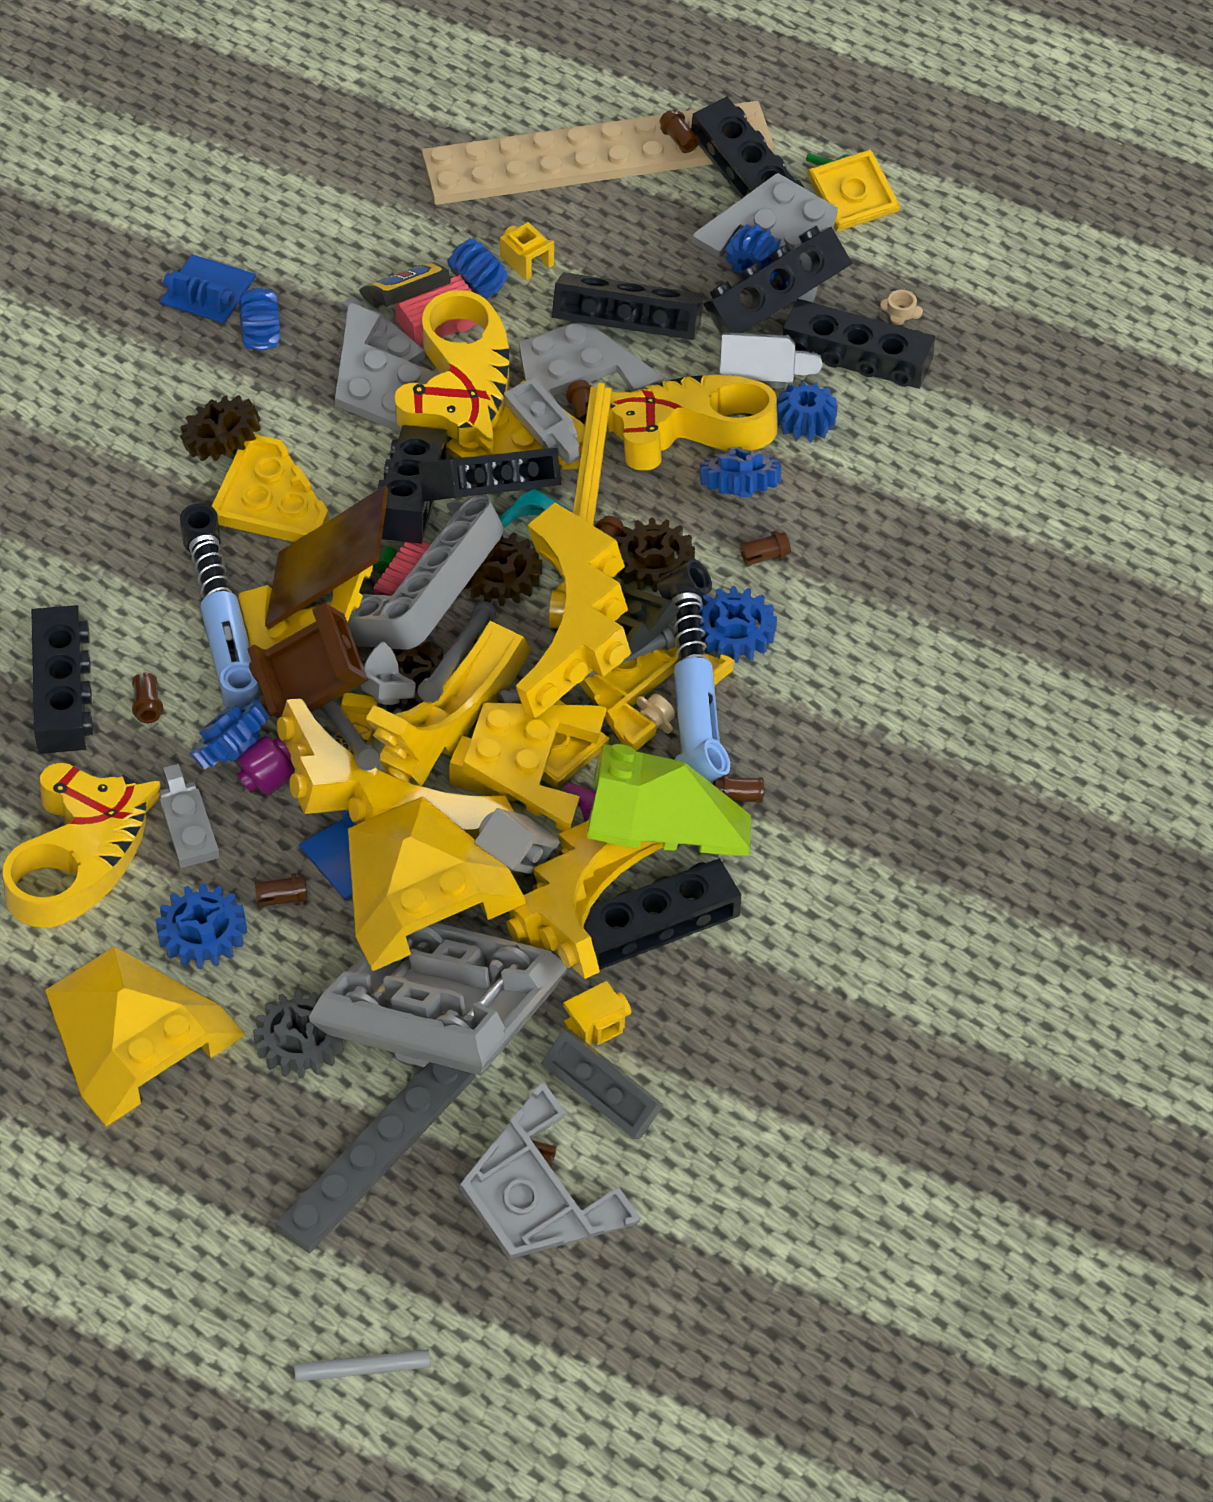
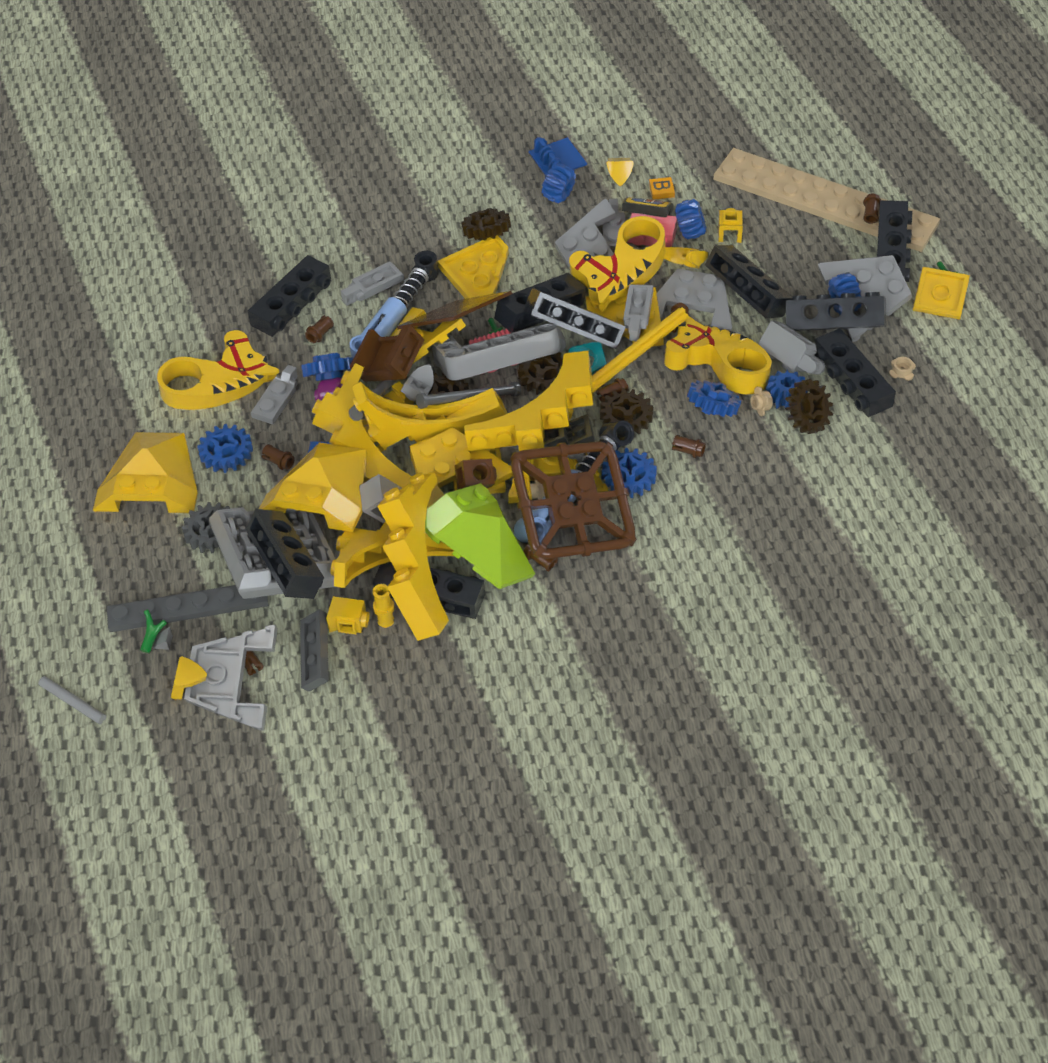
camera: 45 degrees right, 0 degrees up
none -> green bar [140,609,167,654]
none -> light grey piece [153,627,173,650]
none -> yellow tile [171,656,207,699]
none -> black brick [246,509,324,599]
none -> light grey hinge [341,261,404,306]
none -> yellow pin [373,584,395,628]
none -> yellow arch [377,472,449,641]
none -> reddish brown brick [455,459,497,490]
none -> reddish brown plate [510,441,637,559]
none -> yellow tile [606,158,633,186]
none -> light orange tile [649,177,675,200]
none -> yellow helmet [664,247,708,269]
none -> tan plate [750,387,773,416]
none -> dark brown gear [785,379,833,434]

